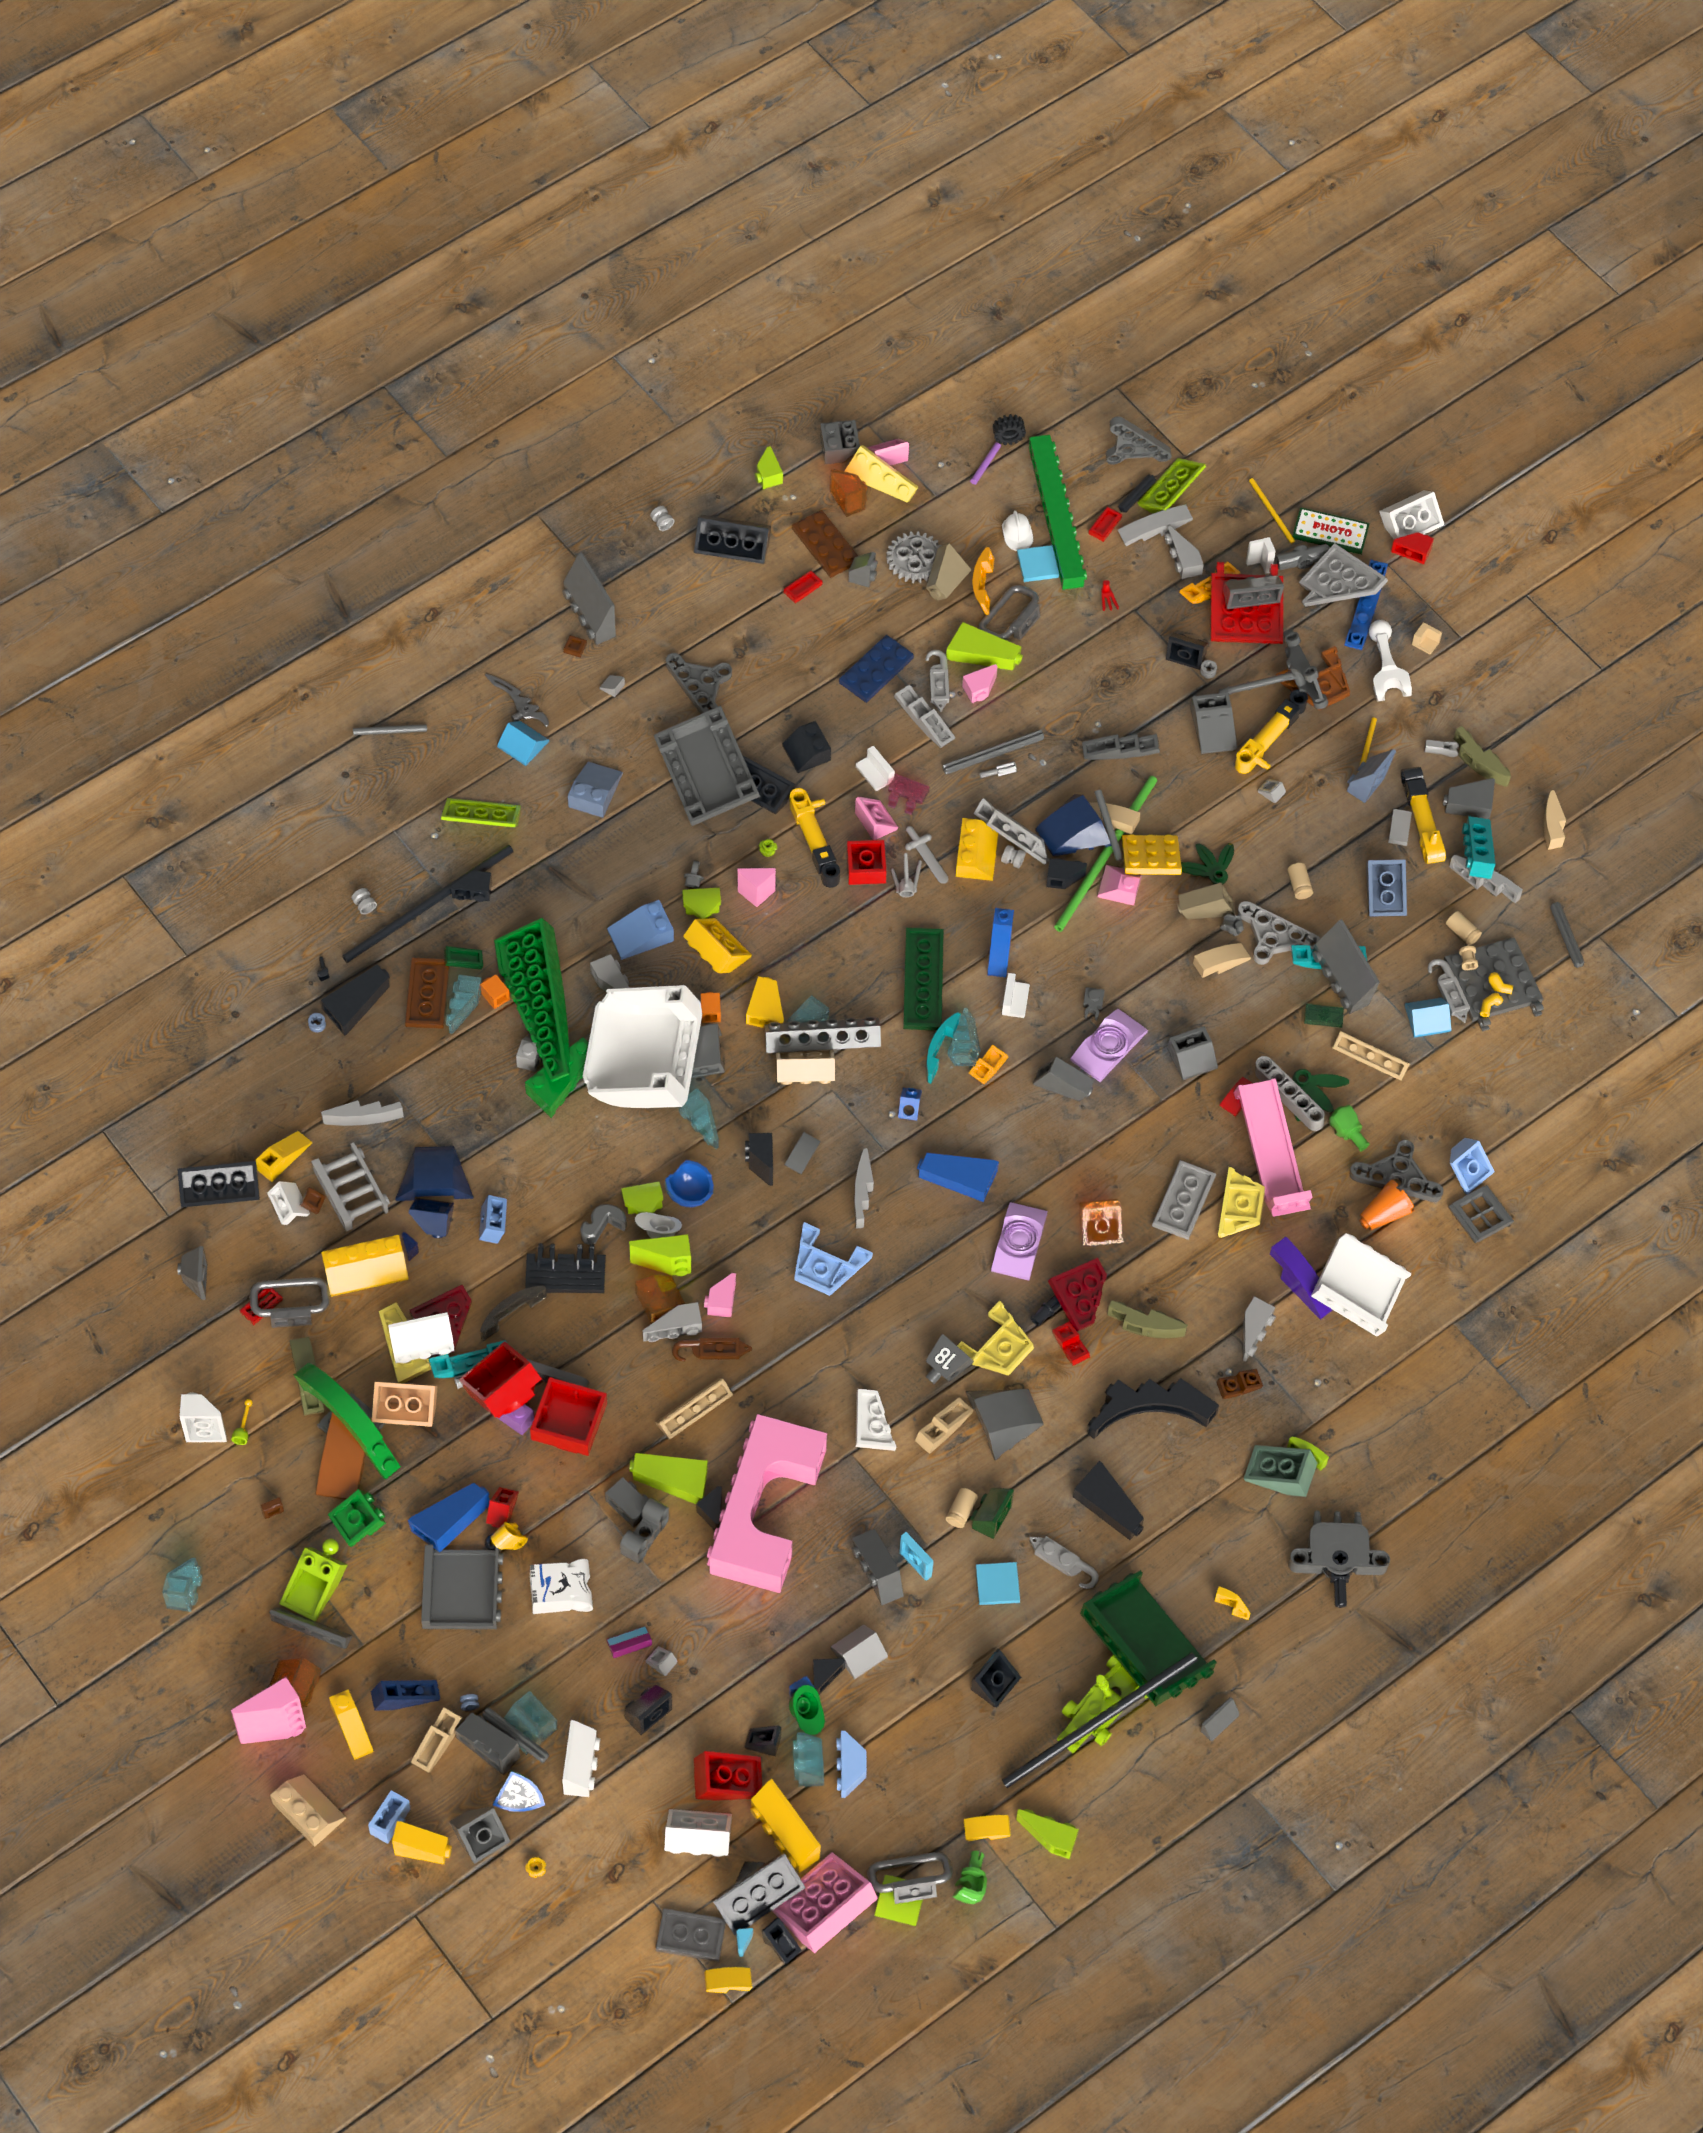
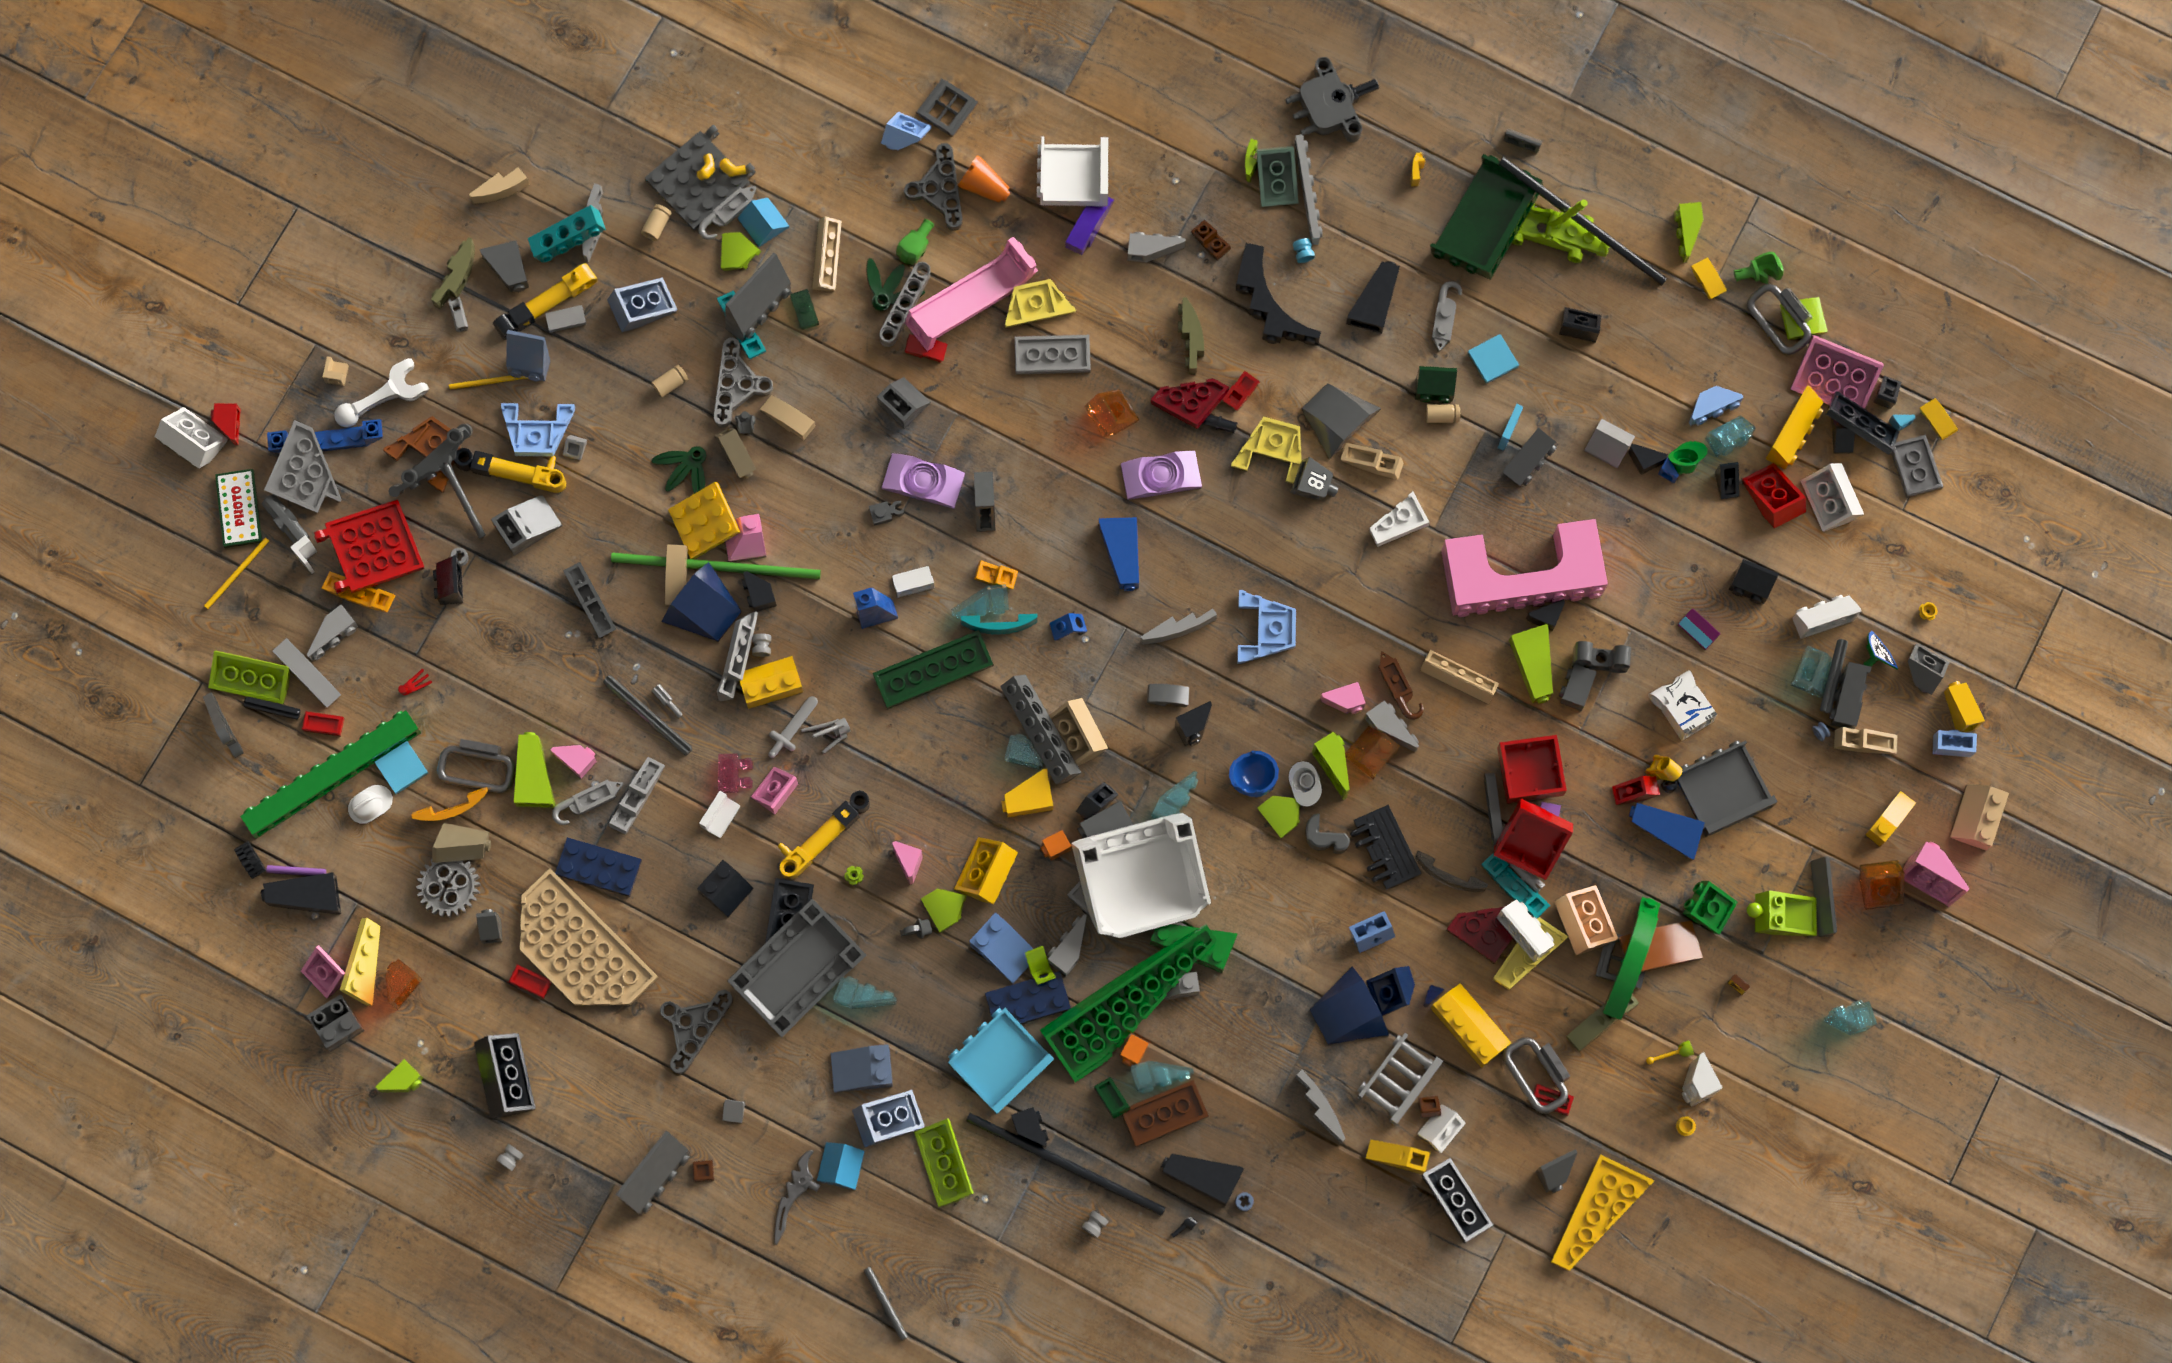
camera: 115 degrees left, 15 degrees up
dark blue slope [370,1680,441,1711] -> none
light grey slope [645,1646,677,1676] -> none
reddish brown plate [792,510,858,578] -> none
red brick [847,840,887,885] -> none
dark grey bar [1094,790,1123,861] -> none
dark grey slope [1223,575,1284,609] -> none
tan bush [1459,946,1478,971] -> none
dark grey axle [1550,902,1585,968] -> none
none -> black slope [261,872,341,914]
none -> light blue wing [501,403,575,456]
none -> tan plate [520,868,659,1006]
none -> lime slope [721,232,762,271]
none -> clear light blue slope [833,976,897,1009]
none -> sand blue slope [852,1090,925,1147]
none -> medium azure panel [948,1008,1054,1114]
none -> dark blue plate [985,971,1071,1024]
none -> lime bracket [1025,946,1055,985]
none -> black slope [1076,782,1118,820]
none -> medium azure wheel [1293,238,1315,263]
none -> light grey plate [1294,134,1323,245]
none -> yellow wing [1551,1154,1654,1271]
none -> yellow plate [1676,1116,1696,1136]

